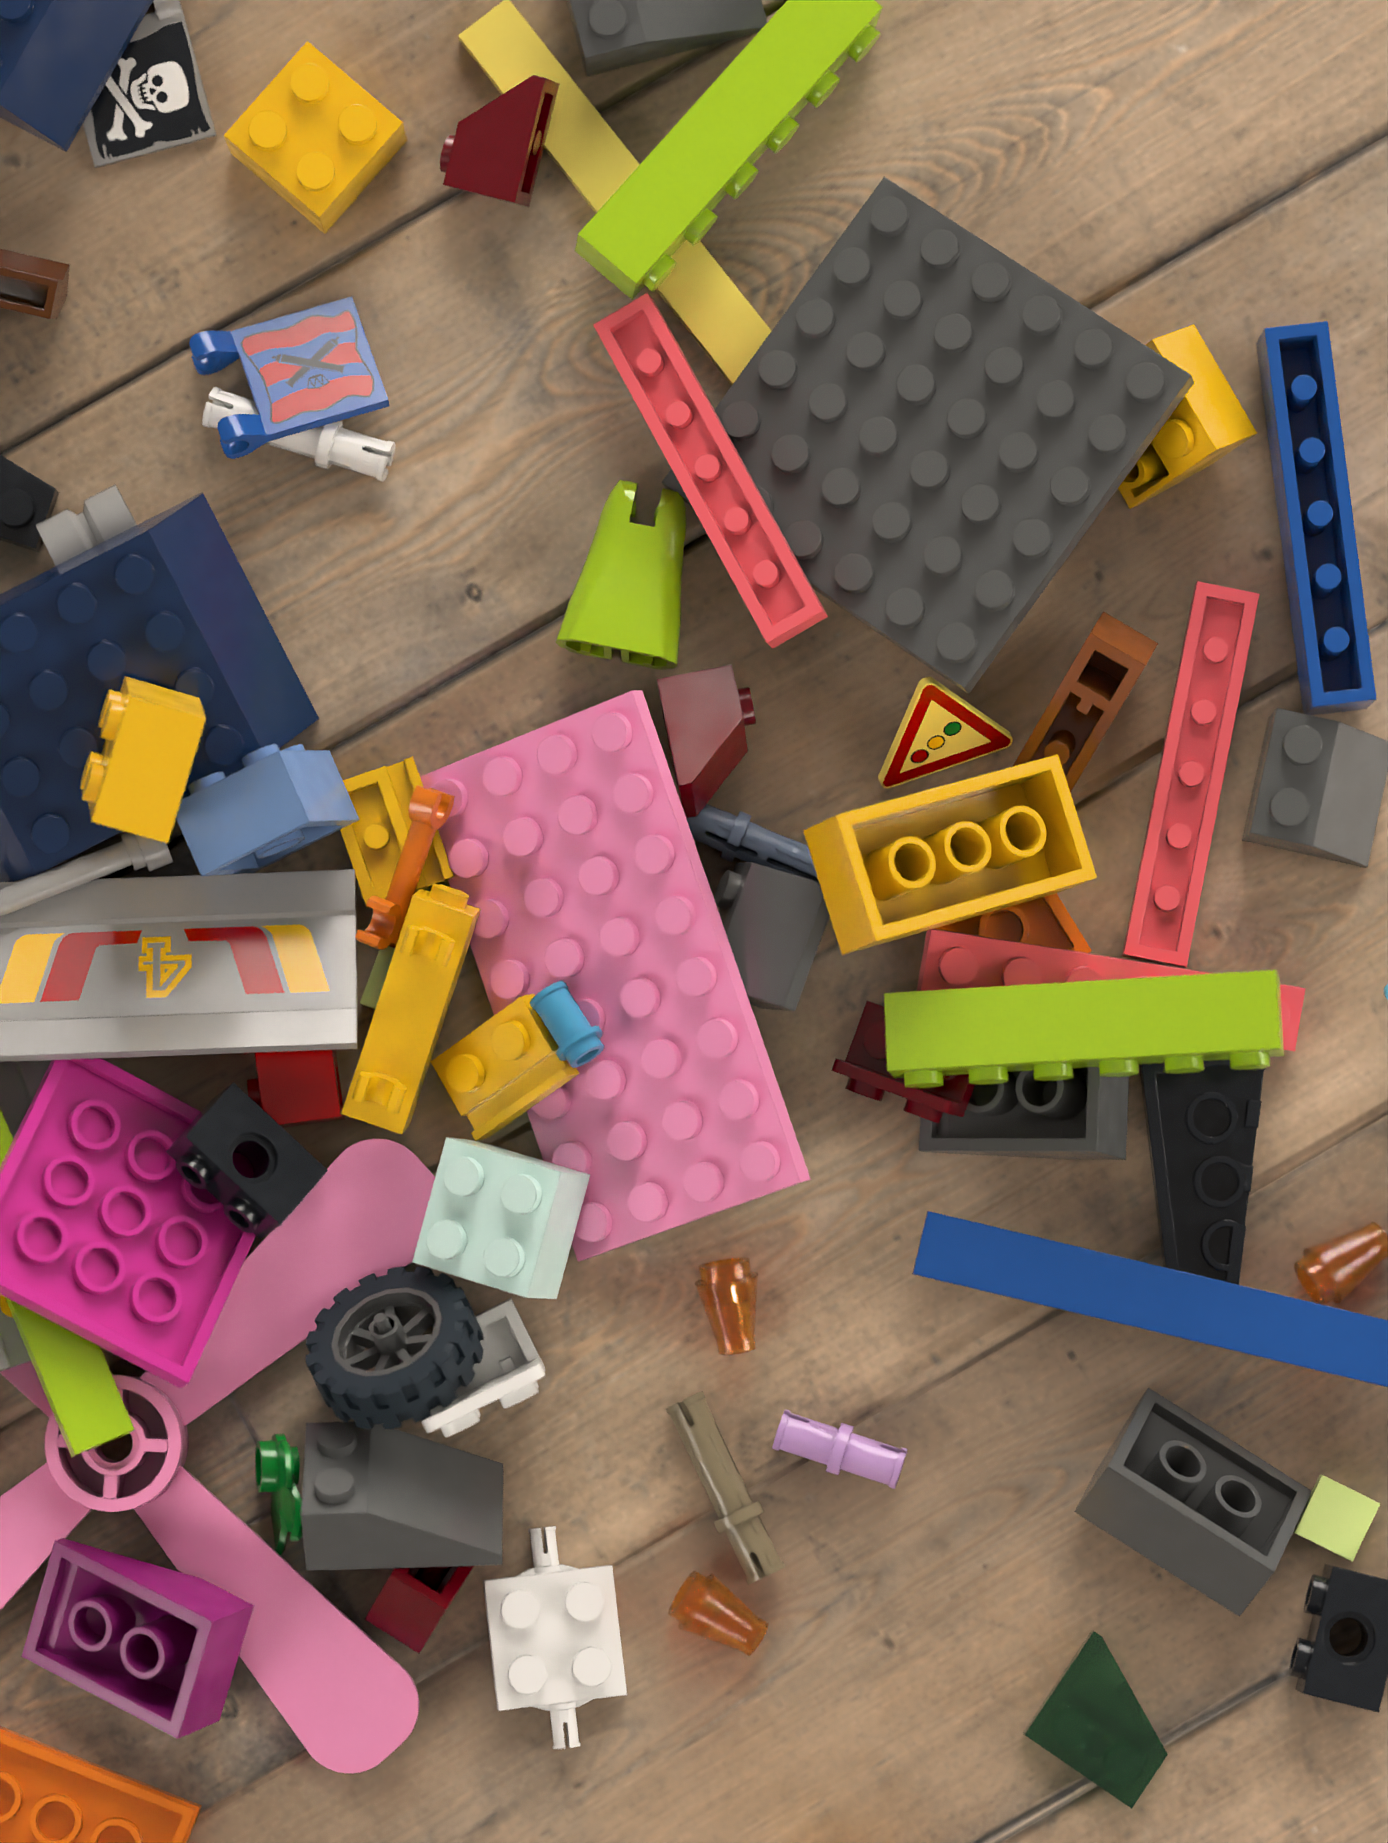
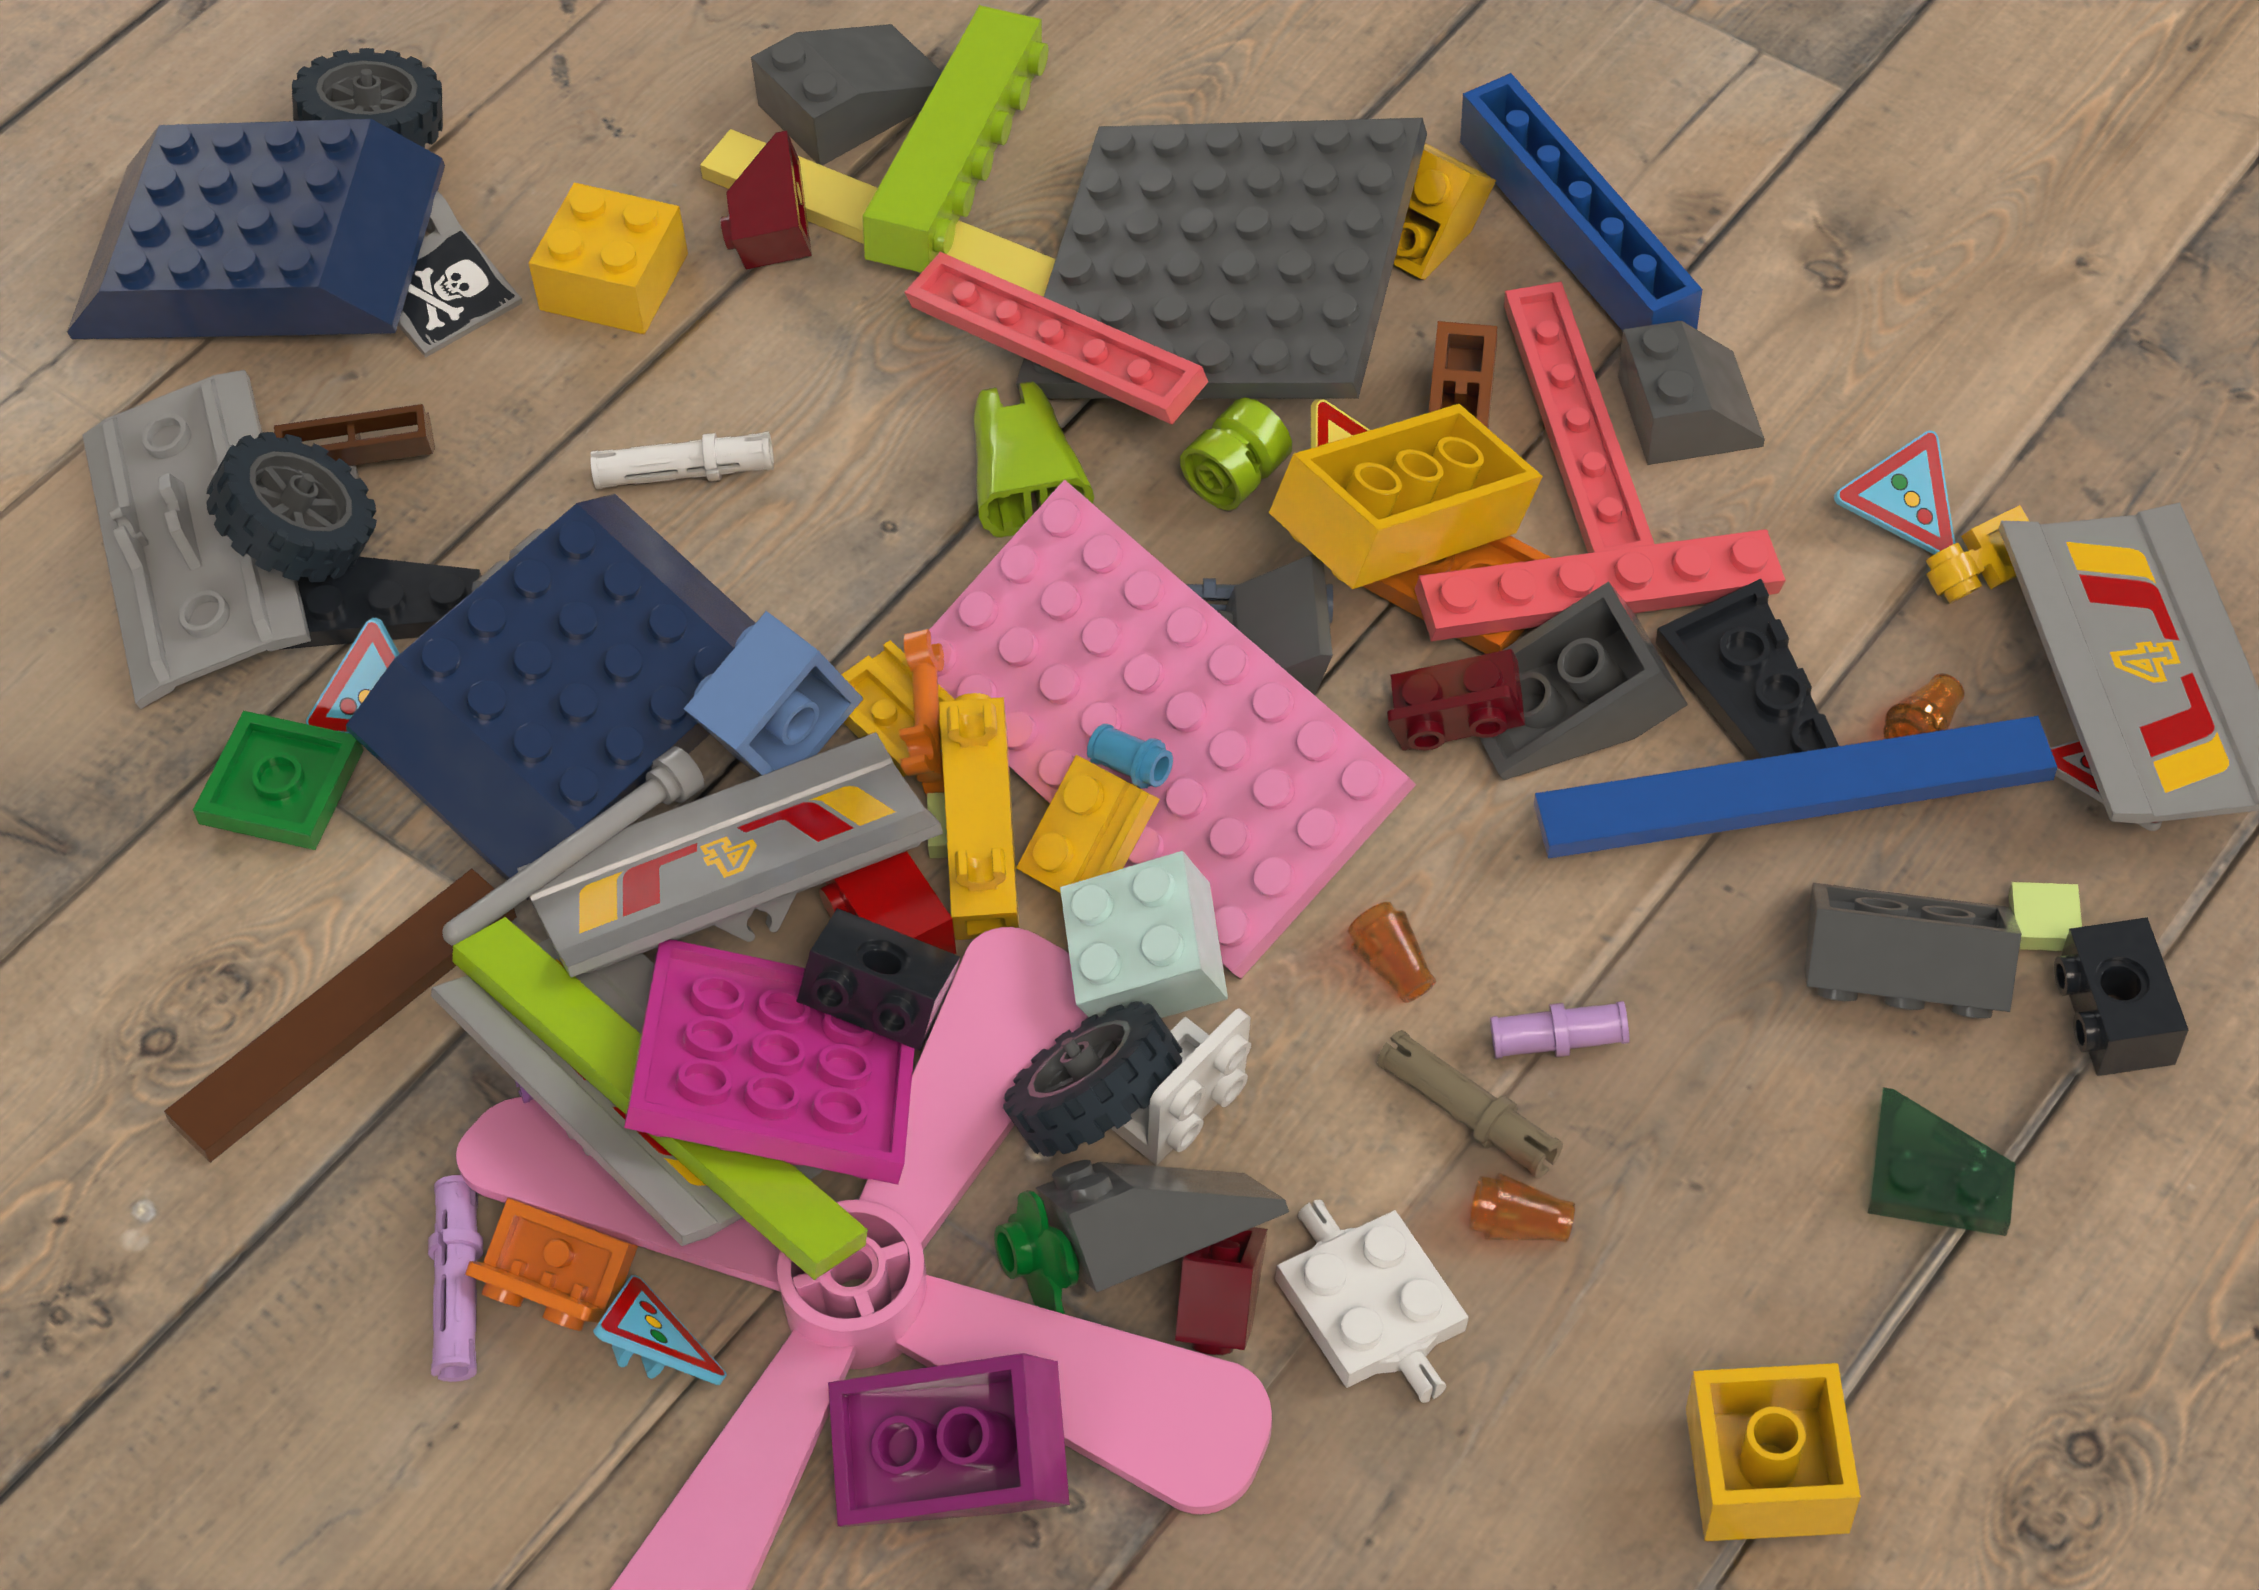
camera: 20 degrees left, 30 degrees down
yellow brick [80,676,206,843] -> none
flag [189,296,389,459] -> none
slope [657,664,756,818] -> none
lime brick [884,970,1284,1088] -> none
none -> lime wheel [1180,397,1292,511]

